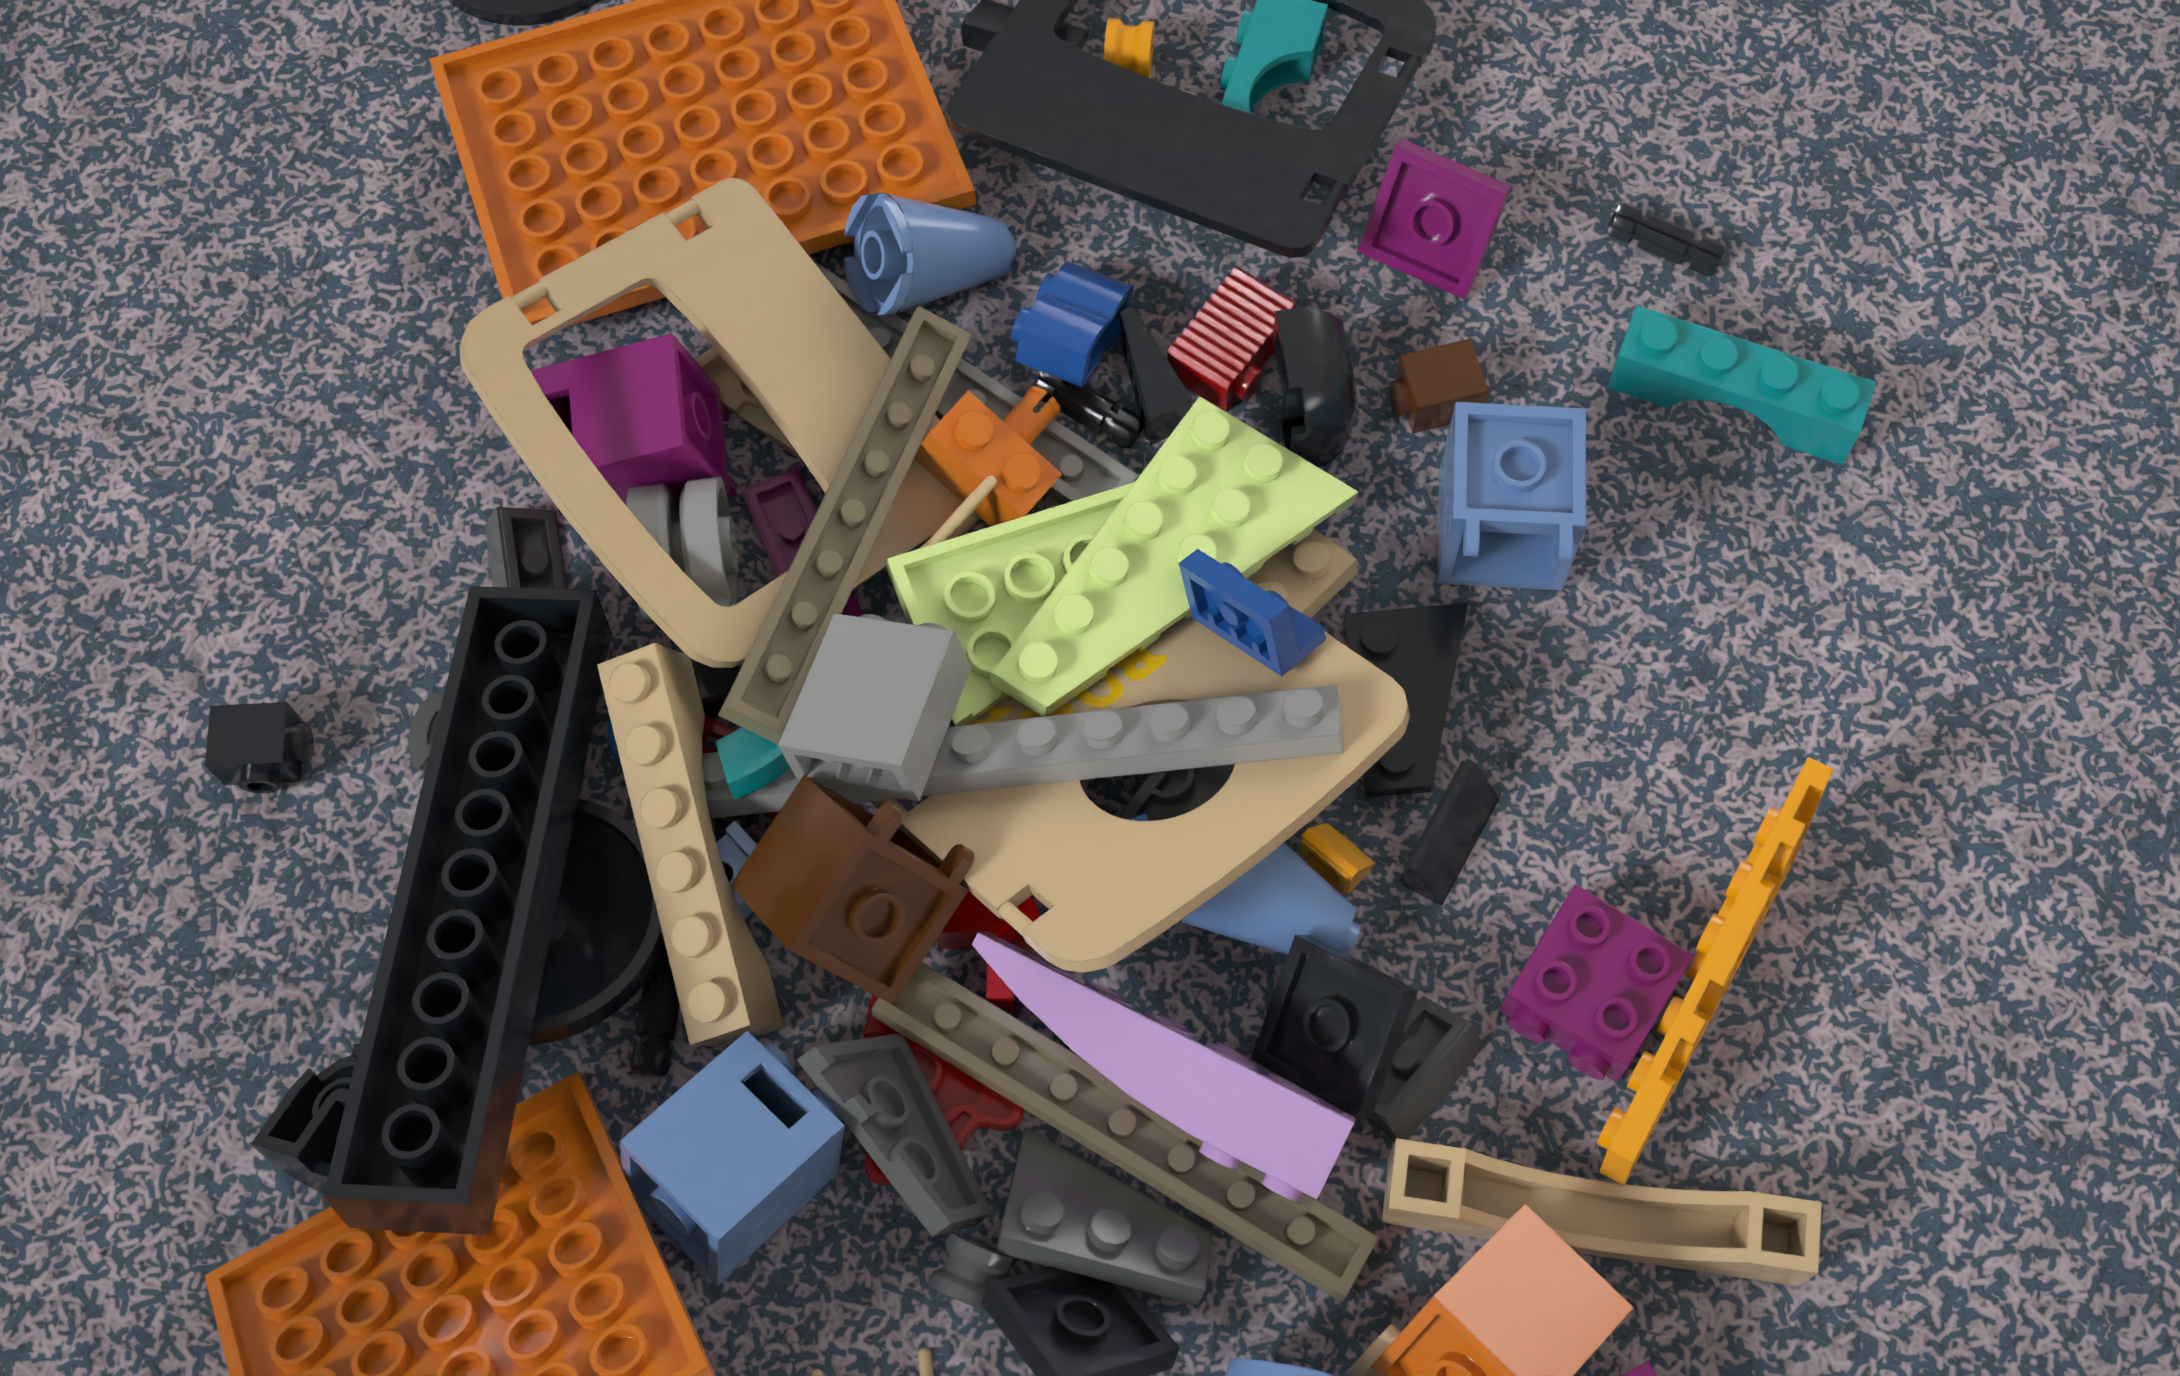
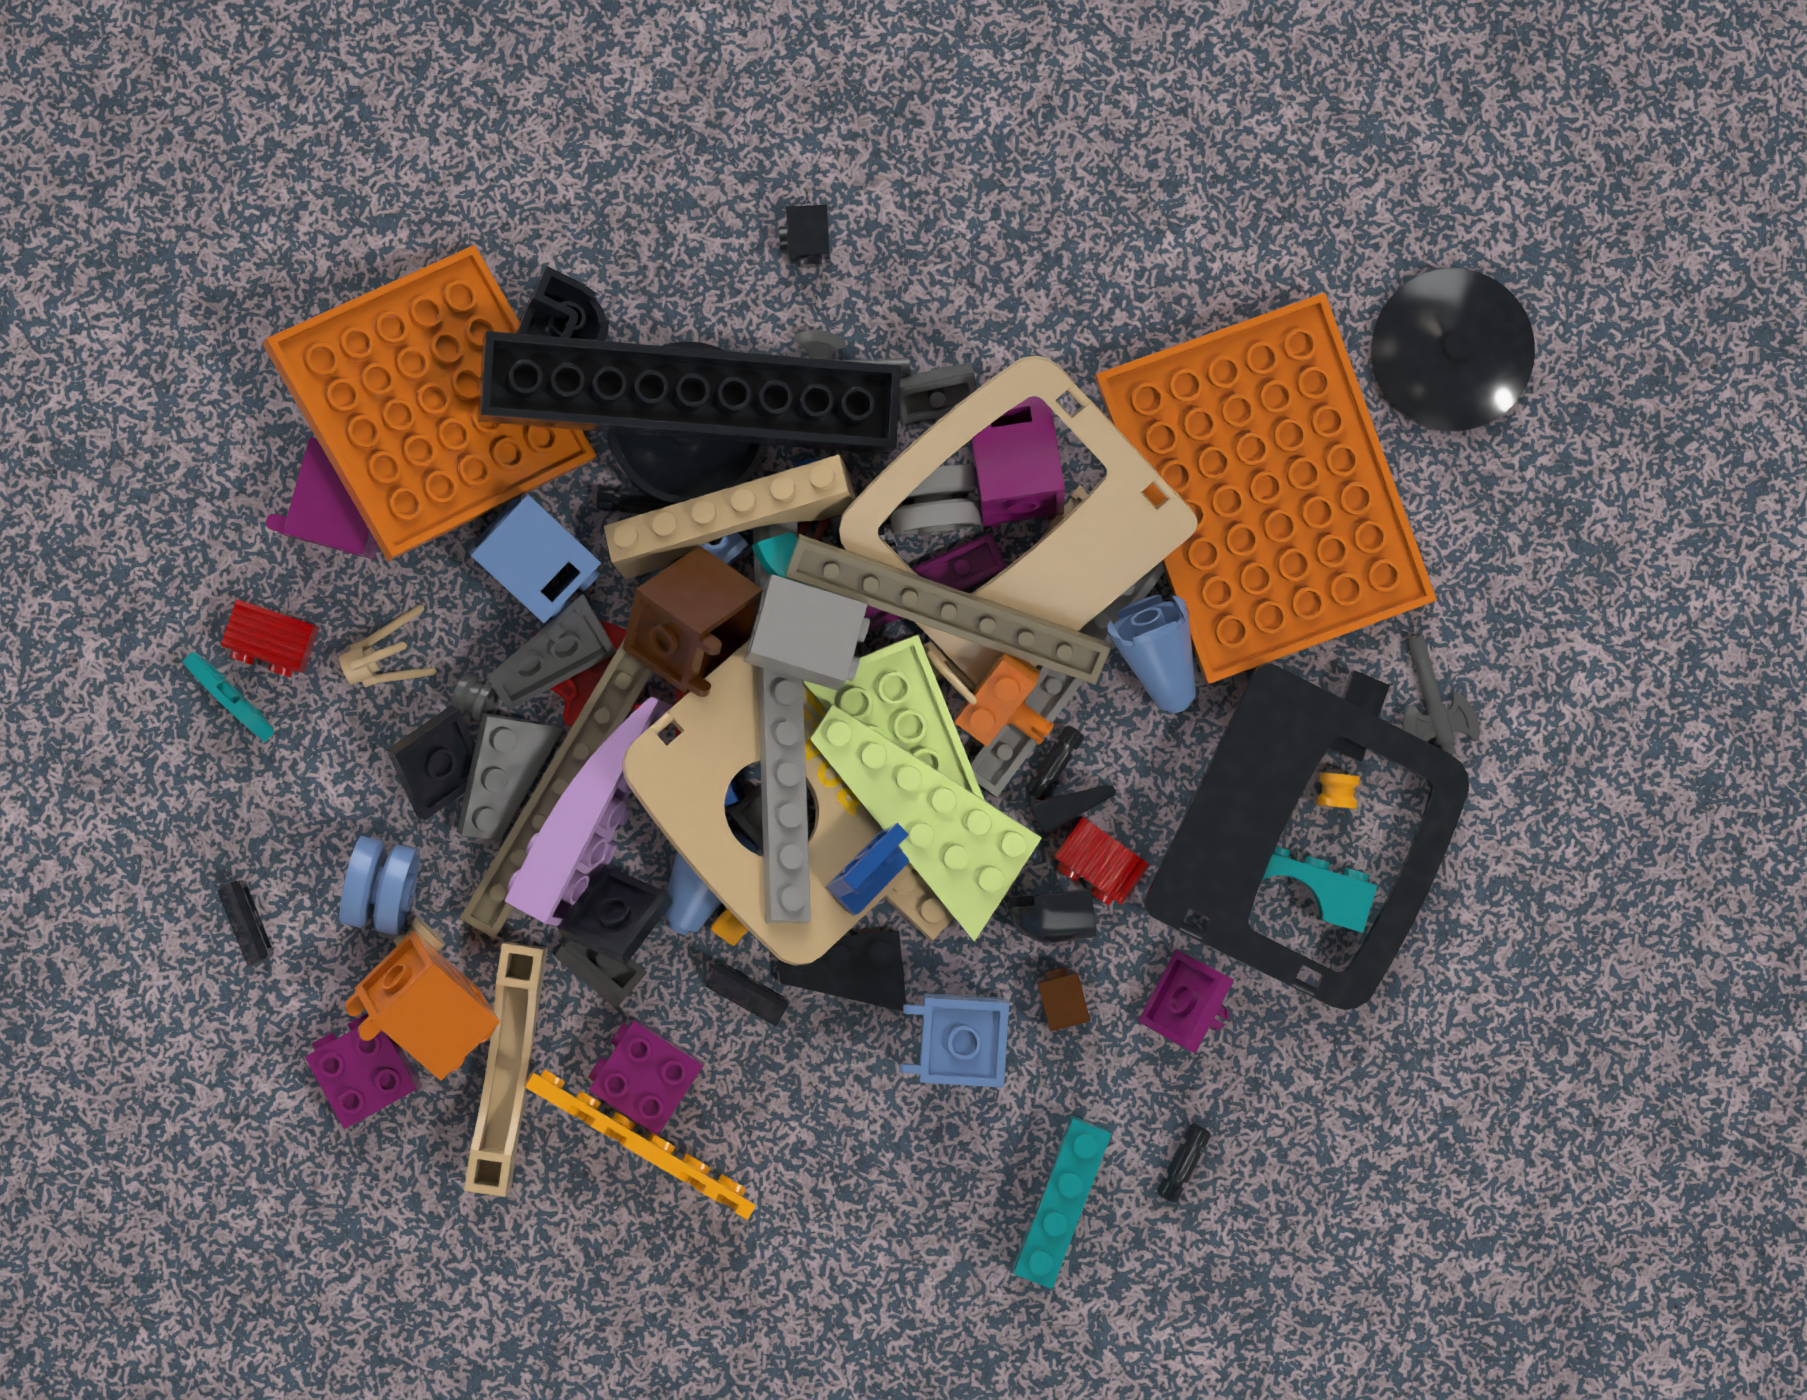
camera: 85 degrees right, 20 degrees up
blue brick [1011,261,1134,387] -> none

